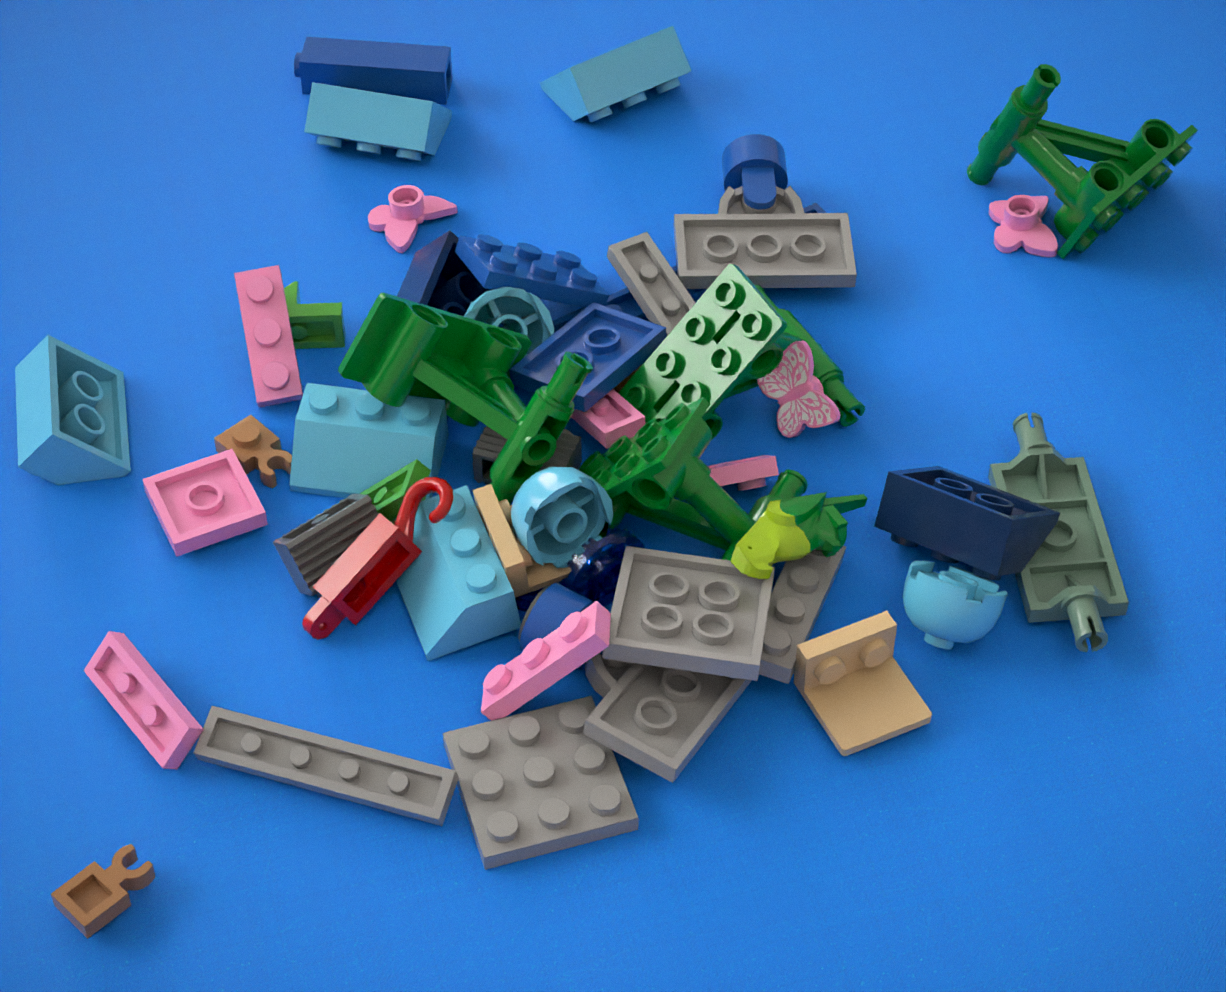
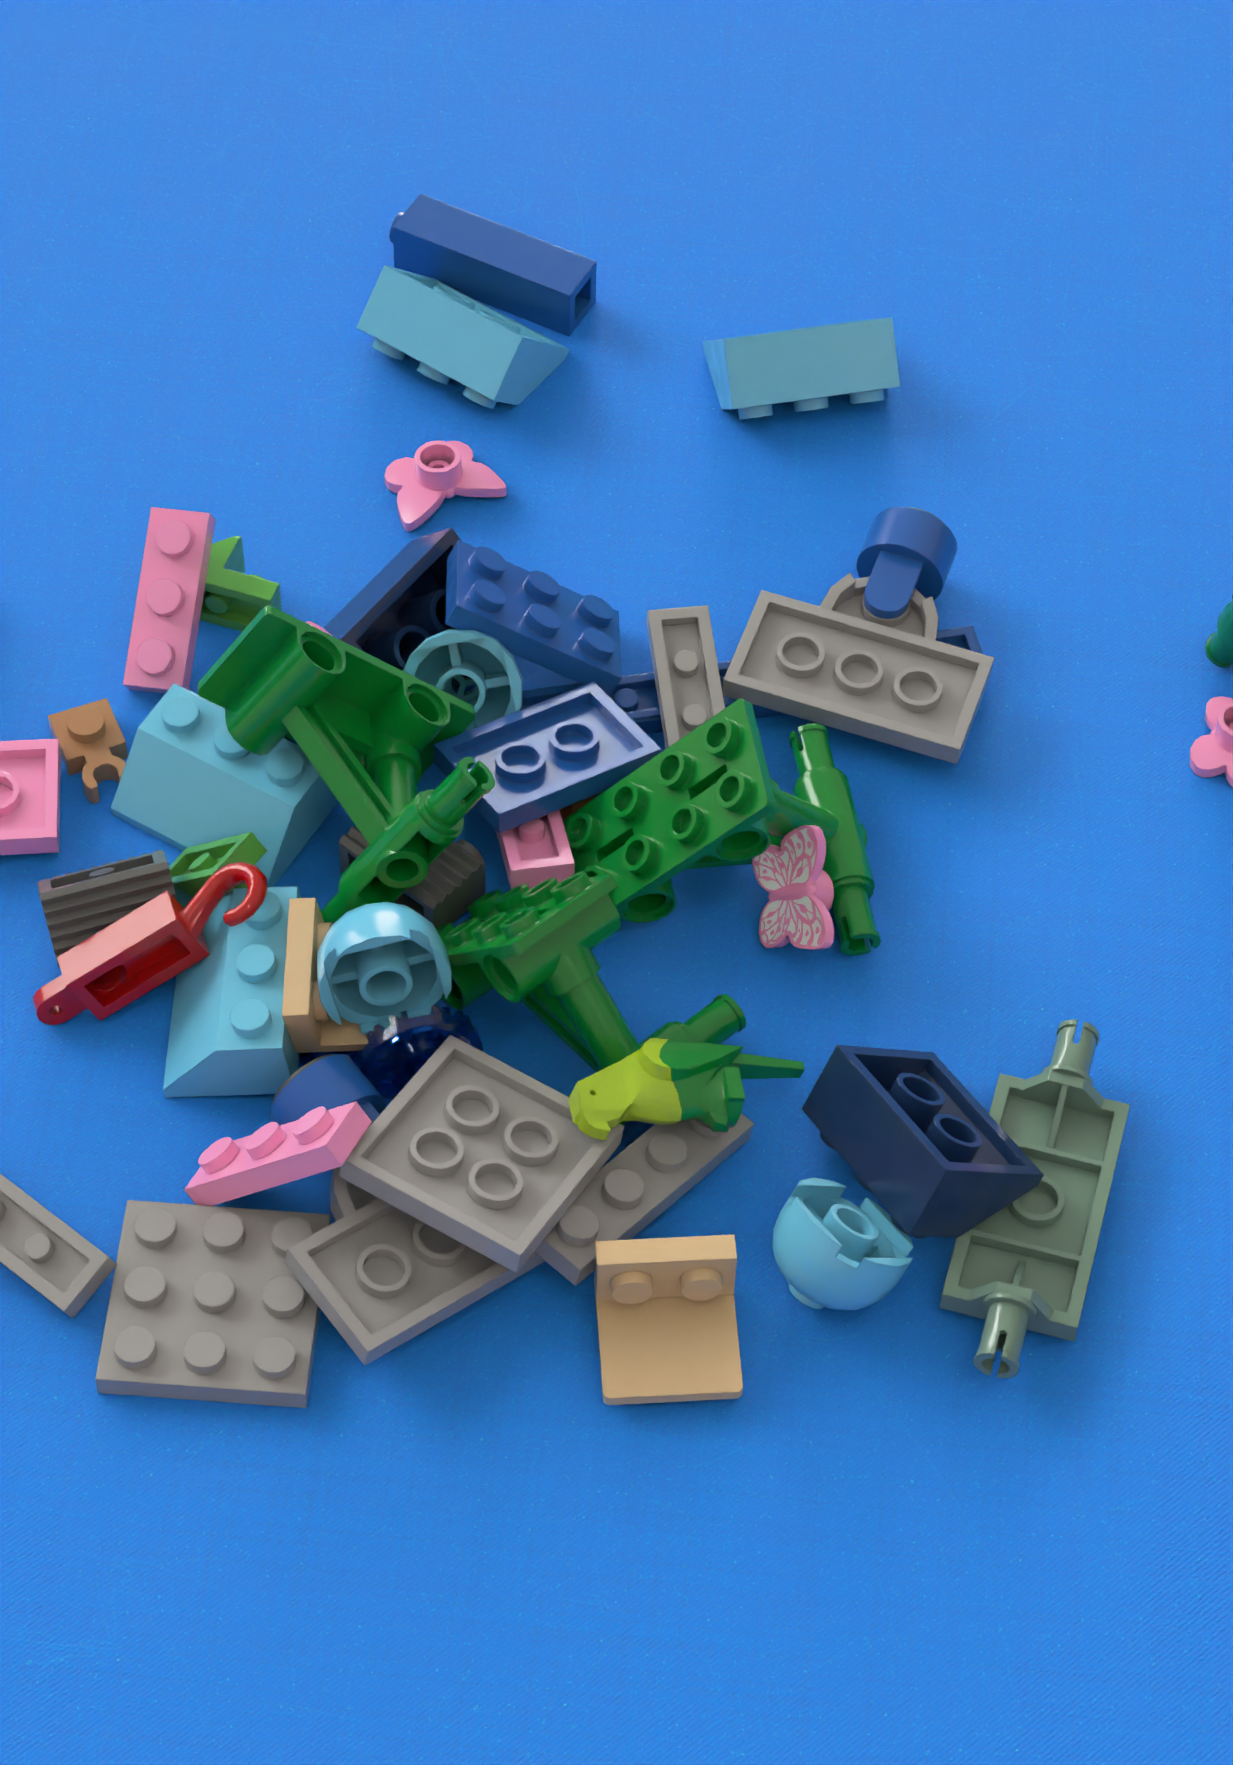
camera: 20 degrees right, 5 degrees up
bright pink plate [708,455,779,491] -> none

